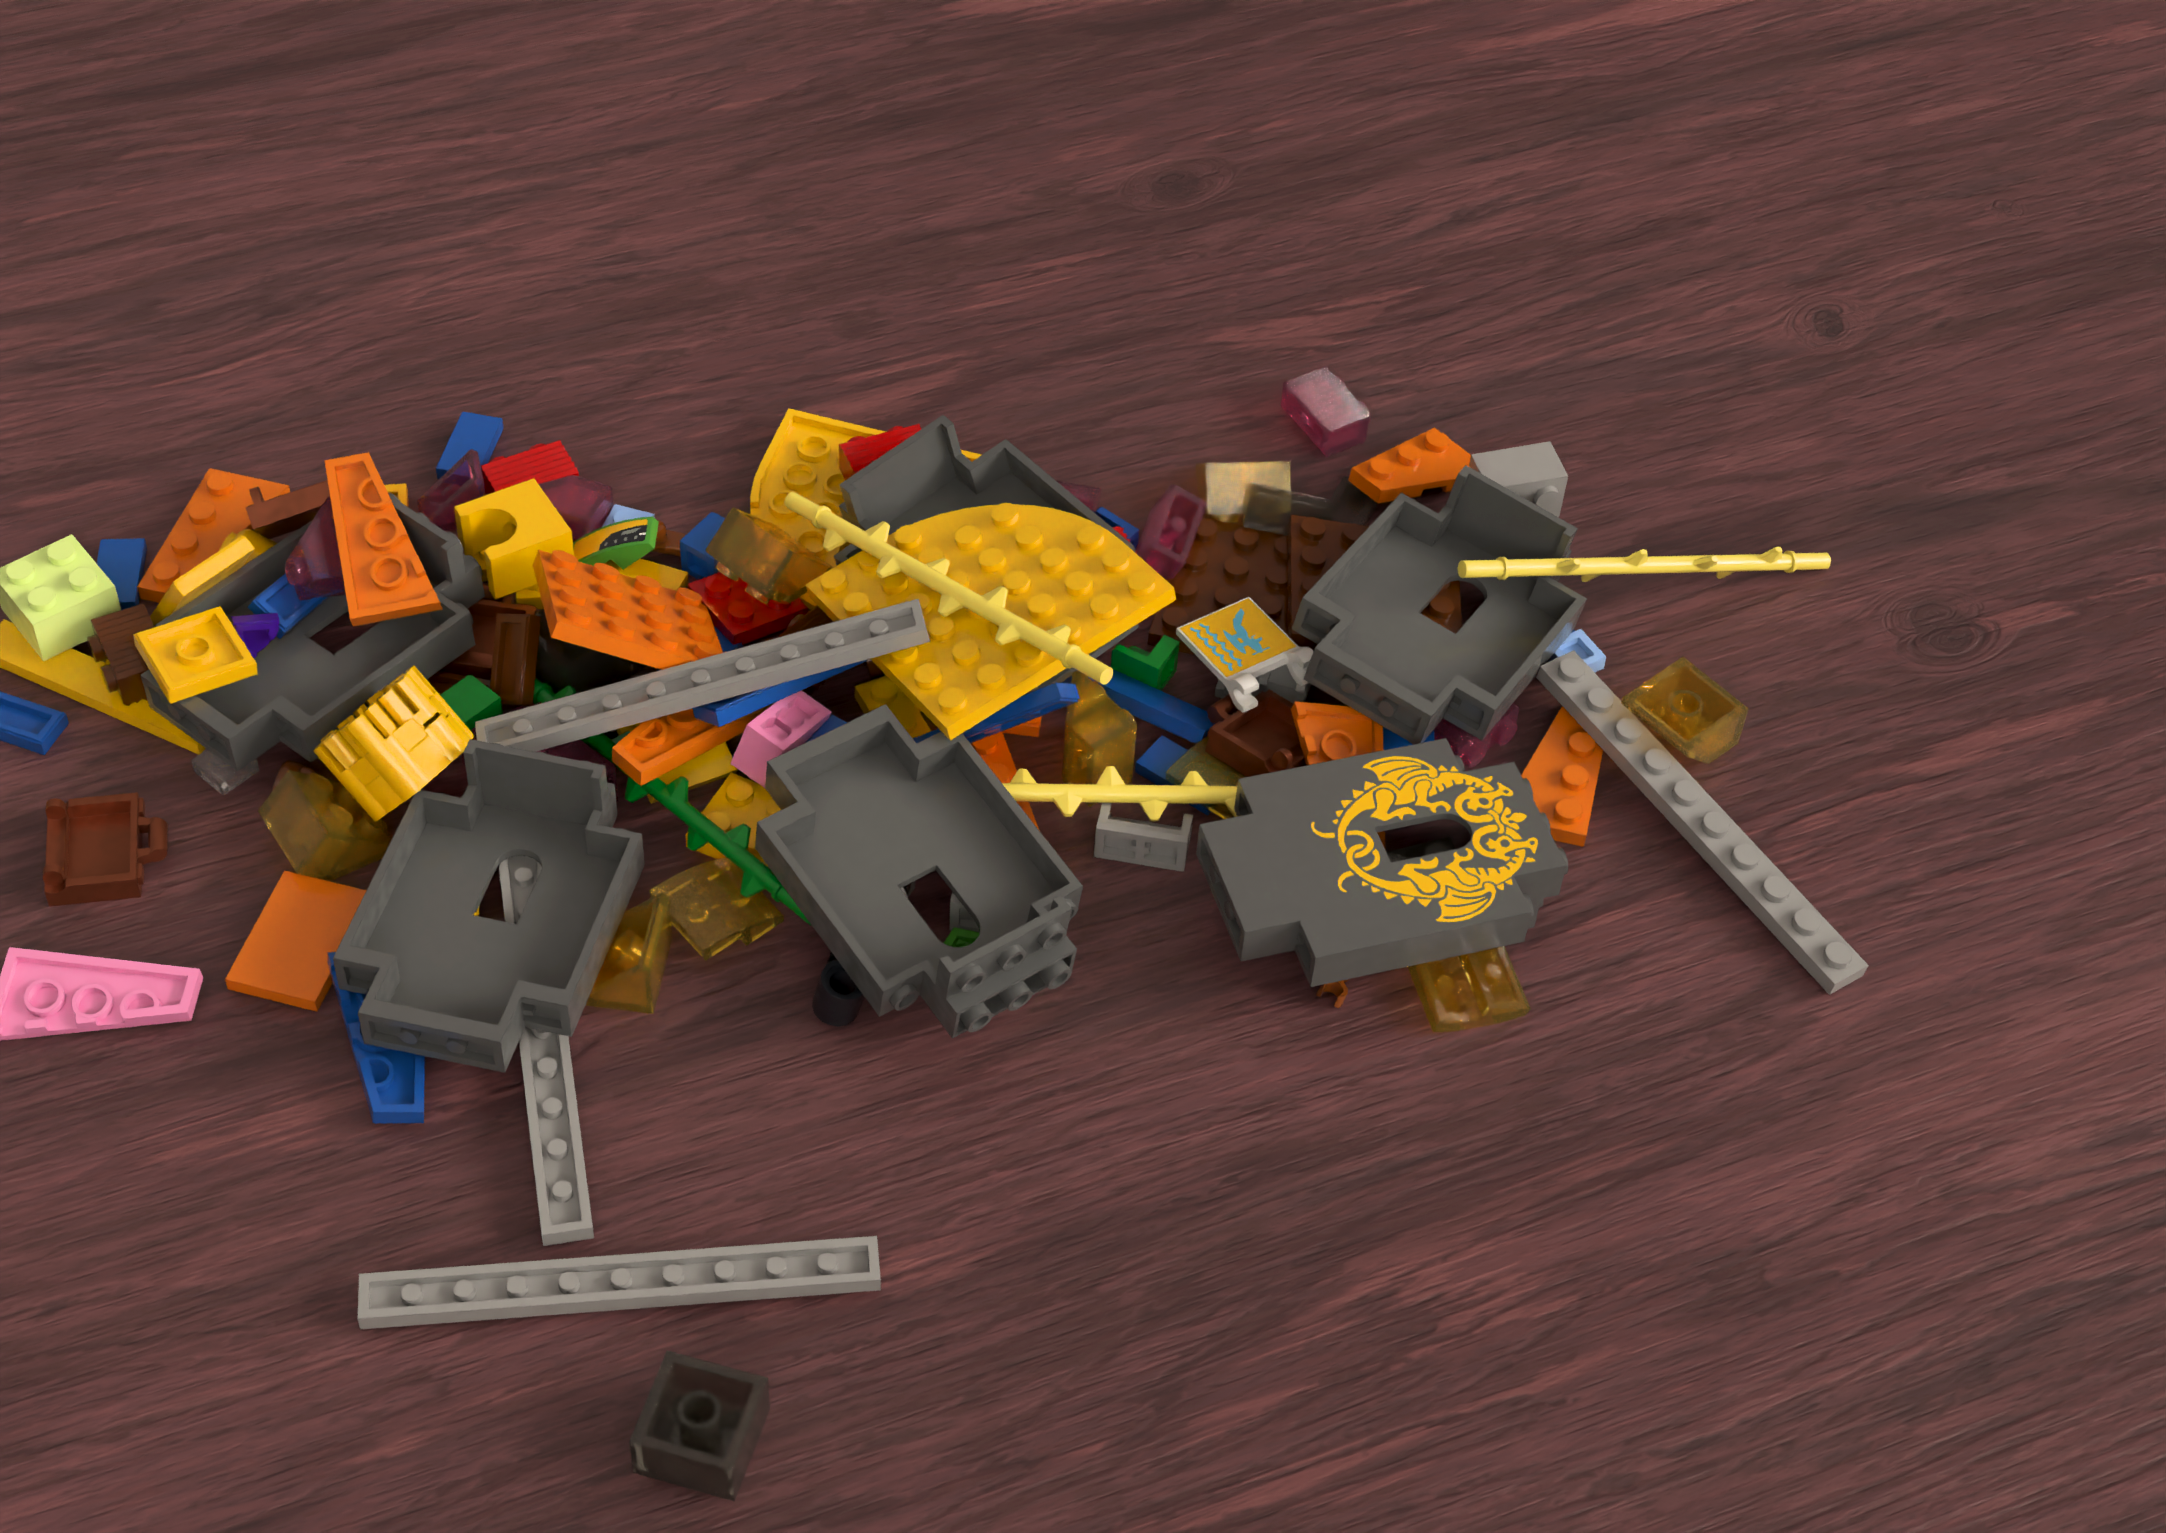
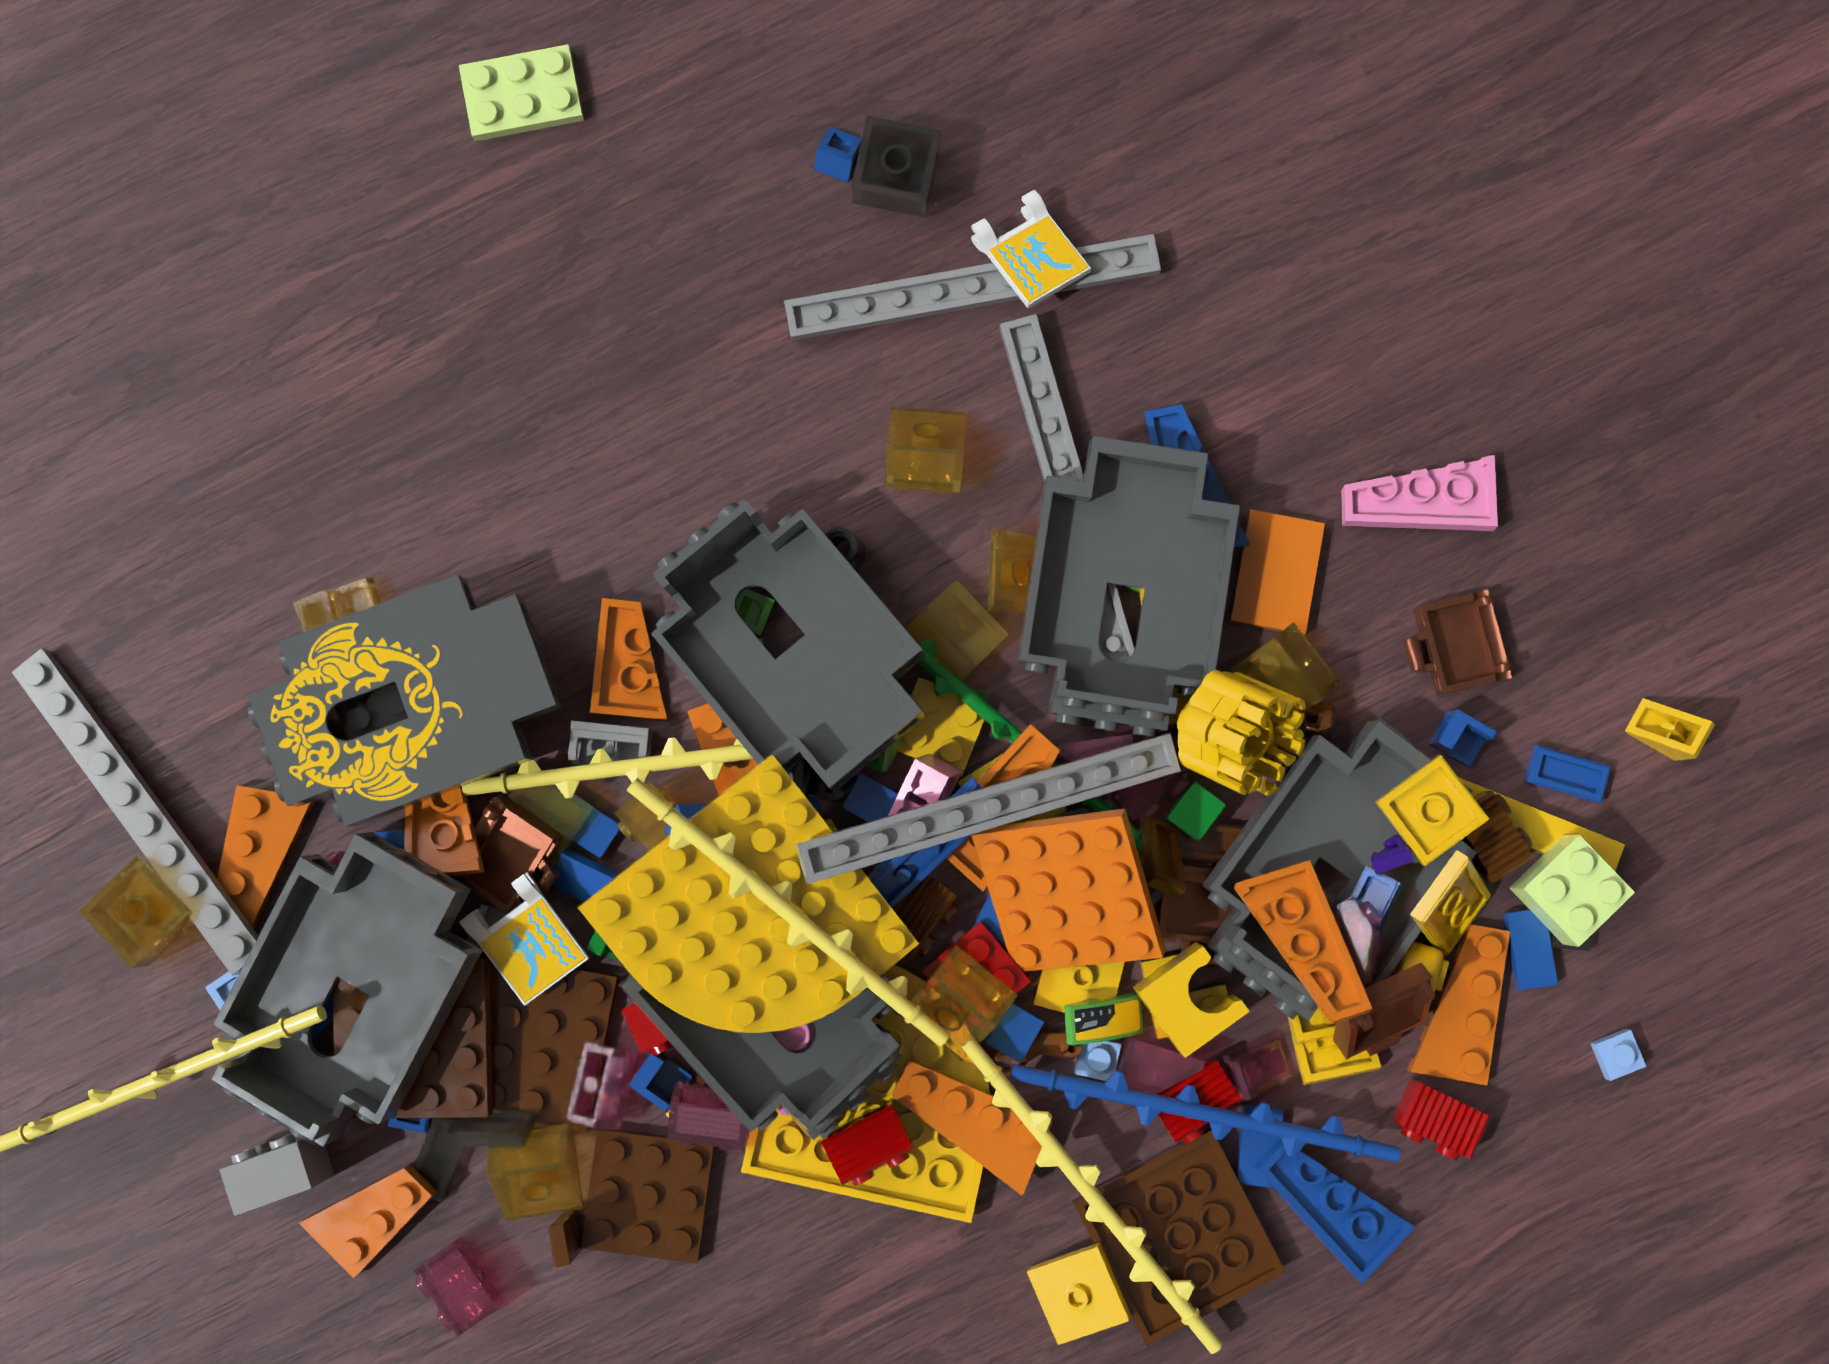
camera: 175 degrees right, 35 degrees up
none -> reddish brown tile [548,1210,583,1268]
none -> reddish brown plate [581,1127,715,1263]
none -> orange wing [590,598,667,721]
none -> blue slope [814,127,864,182]
none -> clear yellow slope [885,407,966,493]
none -> orange wing [892,1058,1053,1196]
none -> light yellow plant [961,1036,1223,1354]
none -> flag [971,190,1091,309]
none -> blue plant [1009,1064,1401,1162]
none -> yellow plate [1027,1242,1132,1345]
none -> reddish brown plate [1072,1128,1286,1346]
none -> blue wing [1254,1139,1415,1284]
none -> red brick [1392,1079,1491,1161]
none -> blue panel [1428,709,1497,766]
none -> light blue plate [1590,1029,1646,1081]

